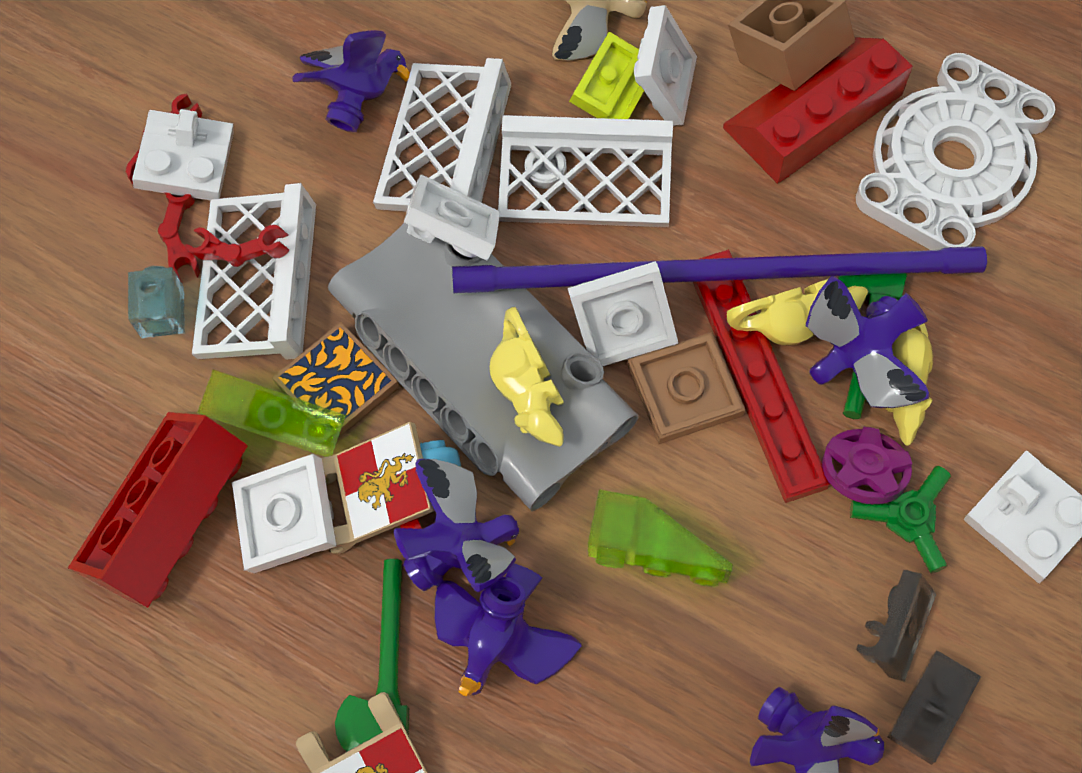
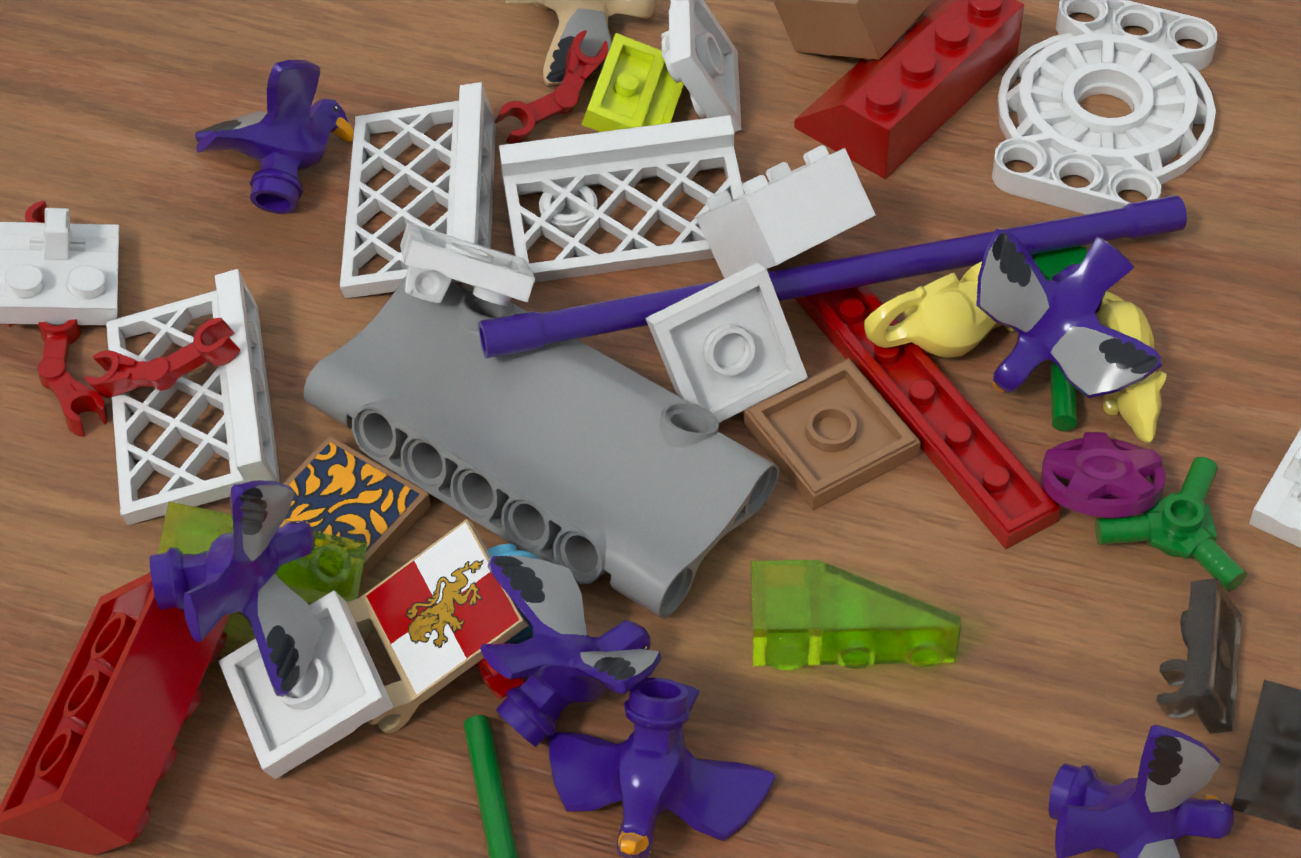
camera: 15 degrees left, 15 degrees down
clear light blue brick [128,266,185,338] -> none
light yellow animal [489,307,564,447] -> none
none -> dark purple animal [149,480,323,697]
none -> red piece [494,30,608,144]
none -> white container [696,145,876,279]

